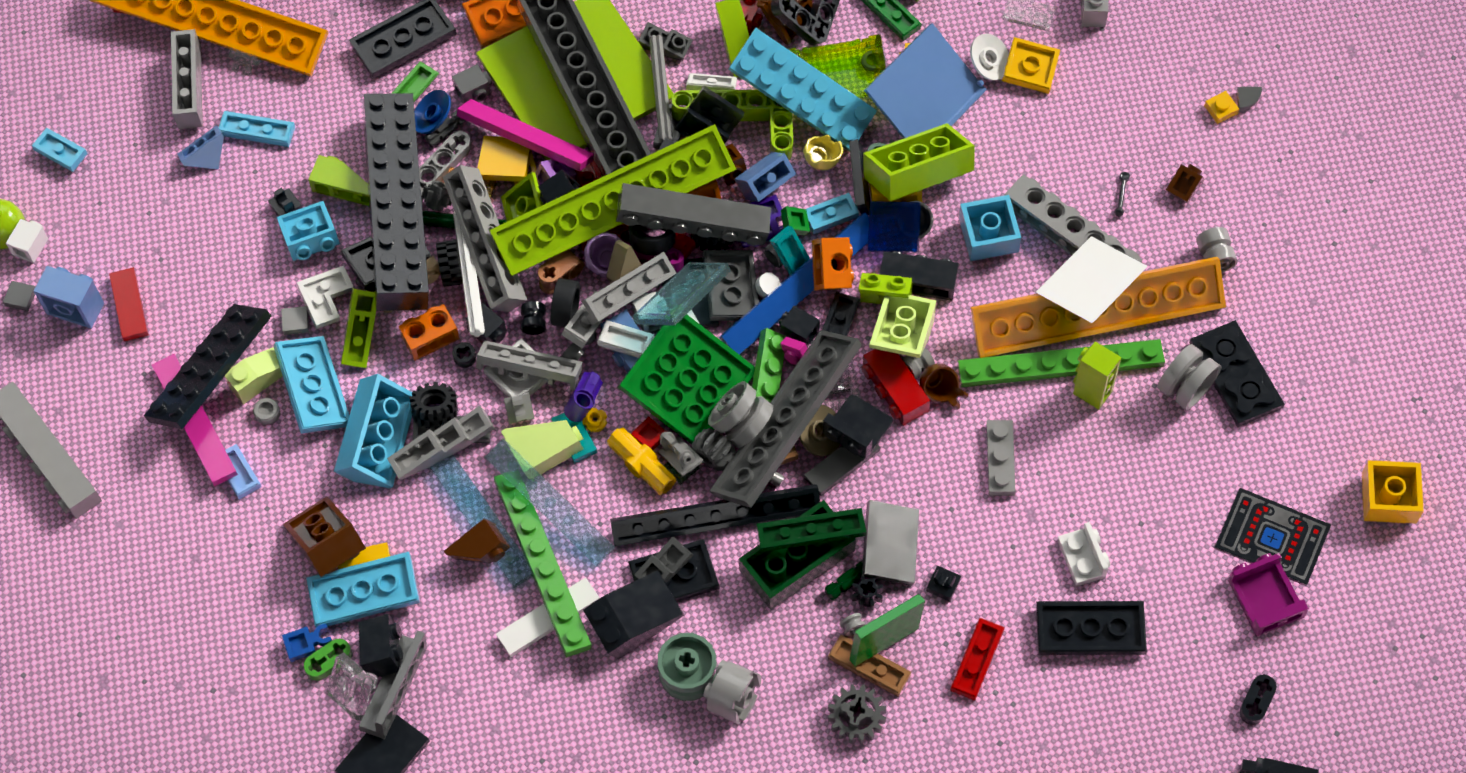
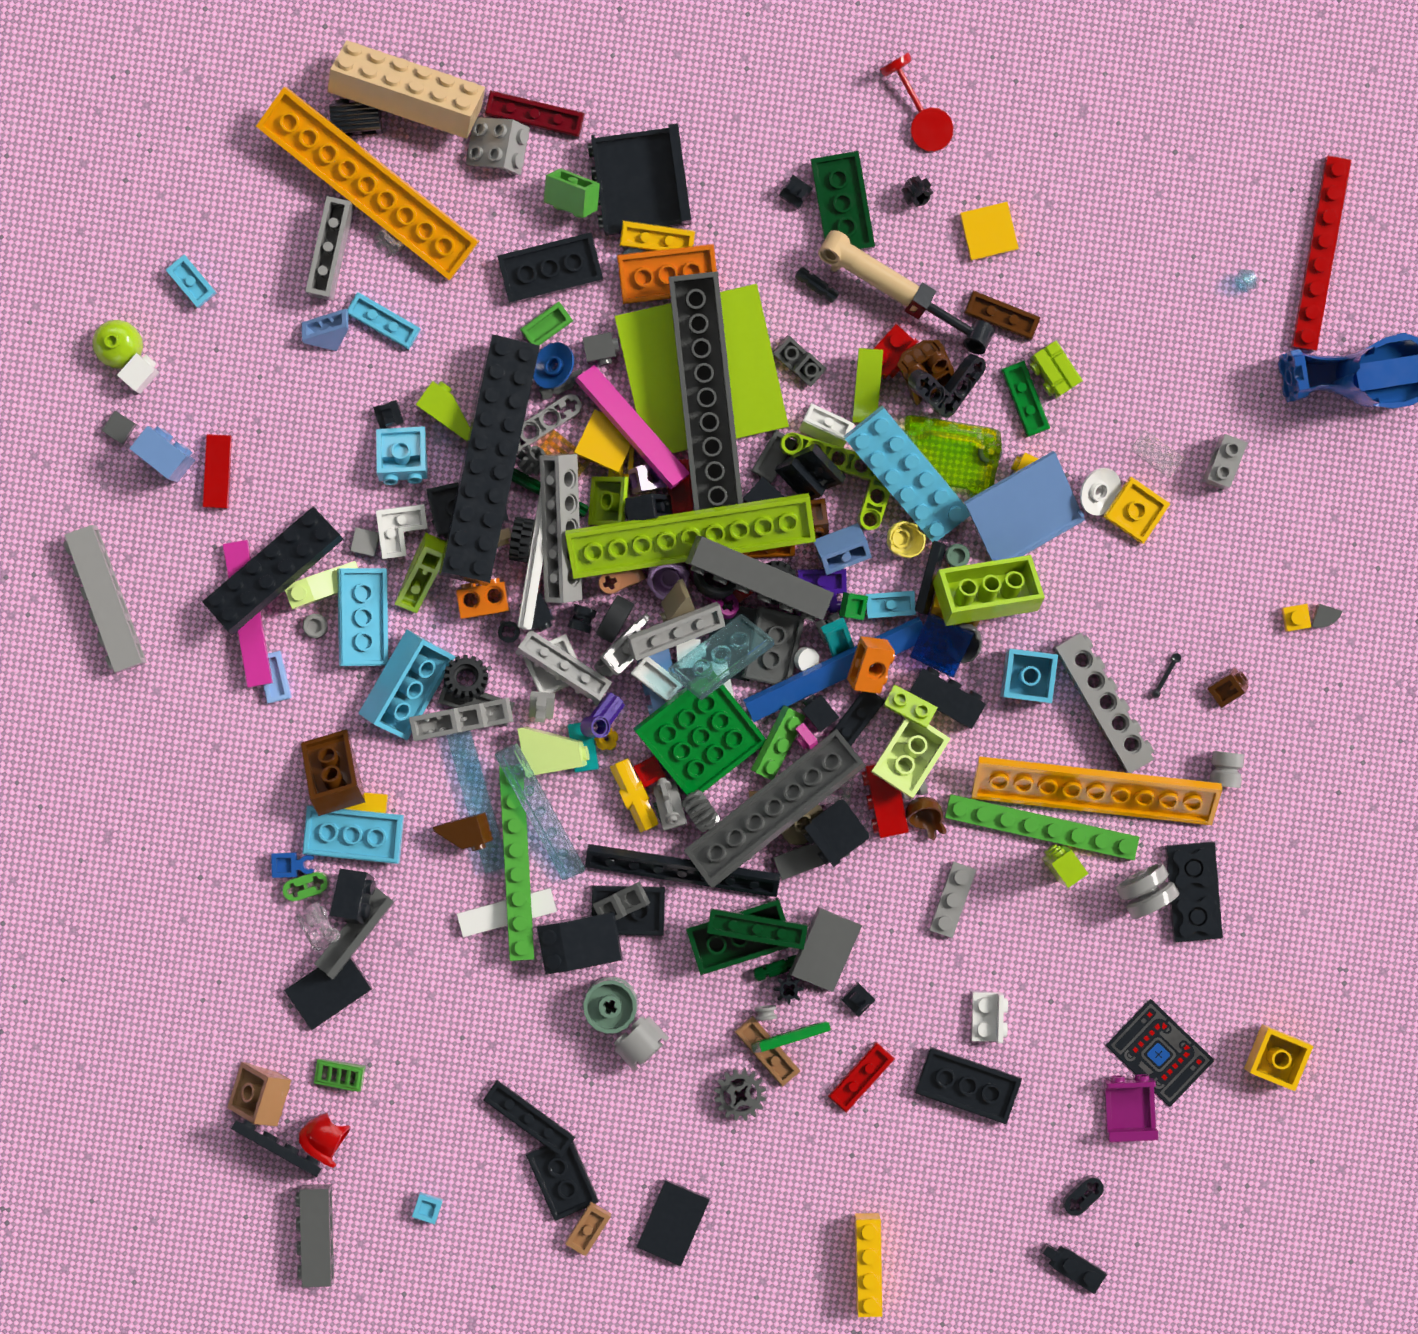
camera: 20 degrees right, 25 degrees up
light grey axle [649,35,672,144] -> none
light grey wheel [708,381,773,448] -> none
white sticker [1036,237,1147,323] -> none

